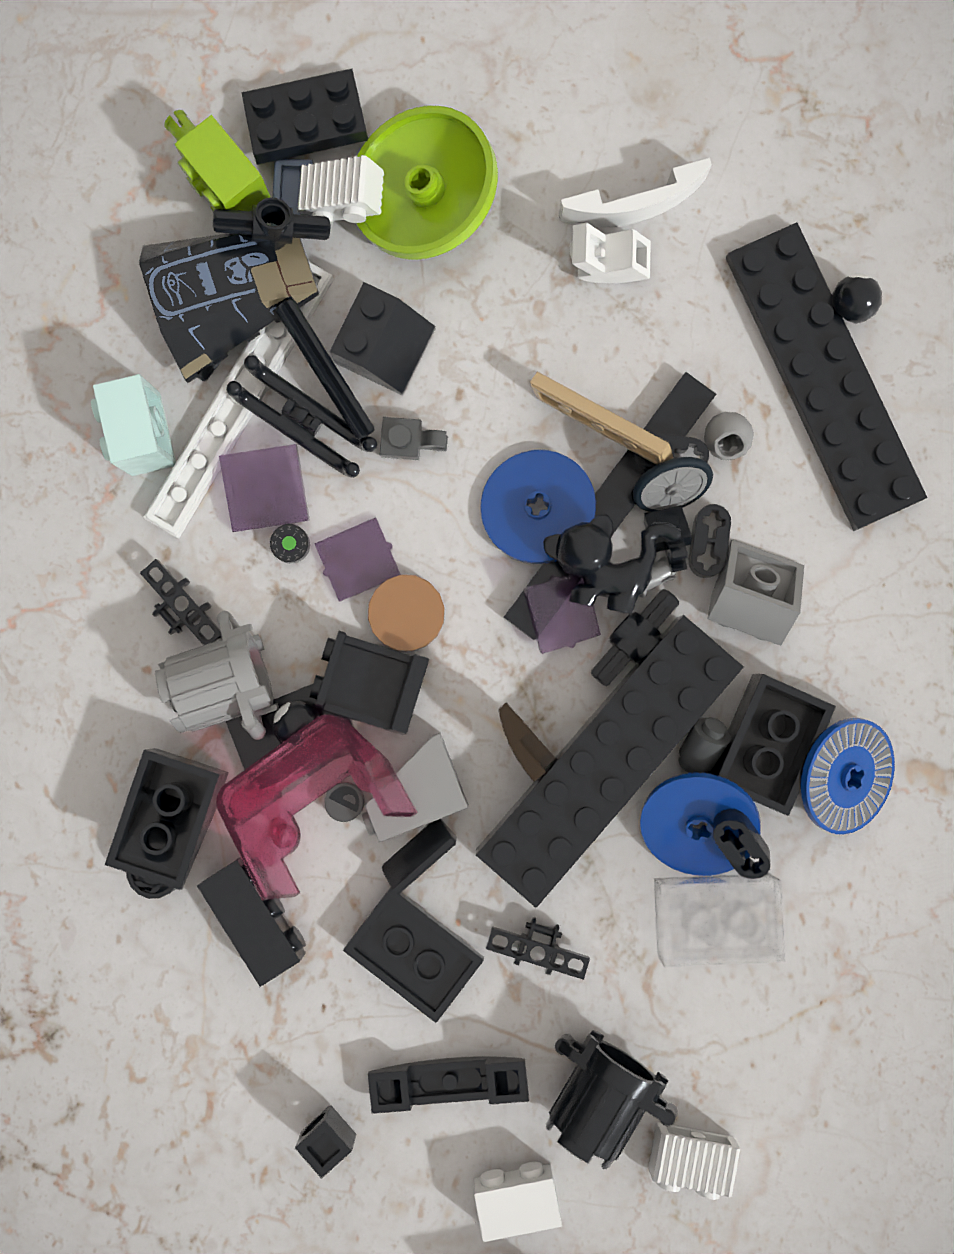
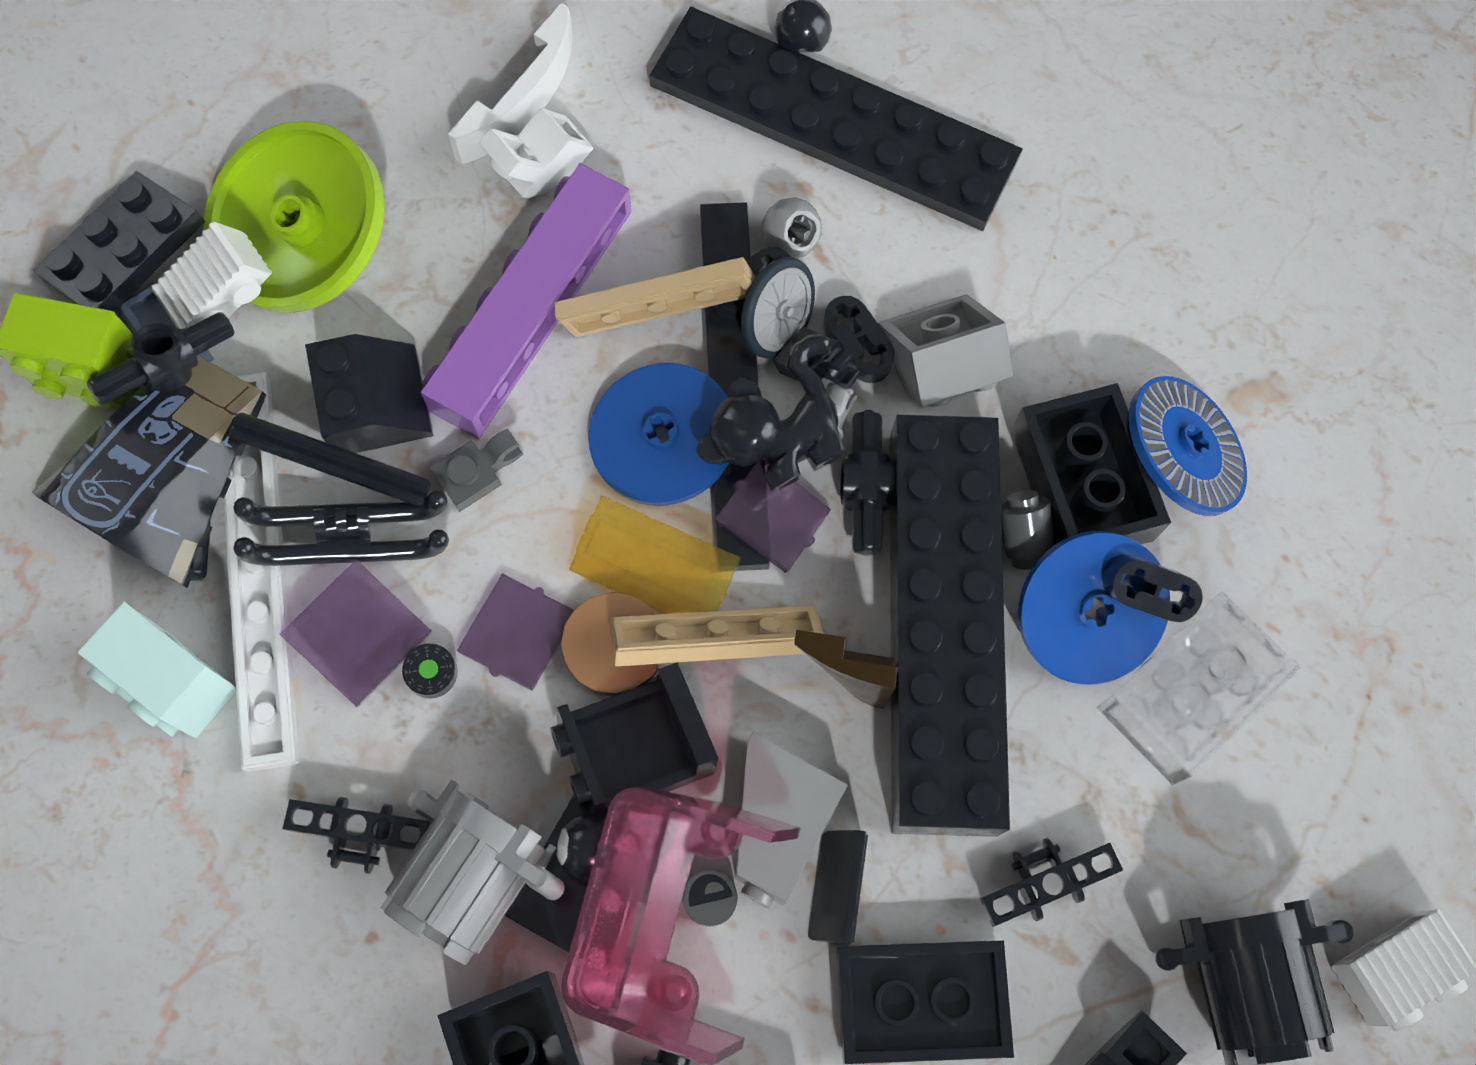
camera: 45 degrees left, 15 degrees down
none -> medium lavender brick [421,163,631,439]
none -> clear yellow piece [569,495,741,614]
none -> tan tile [610,605,824,666]

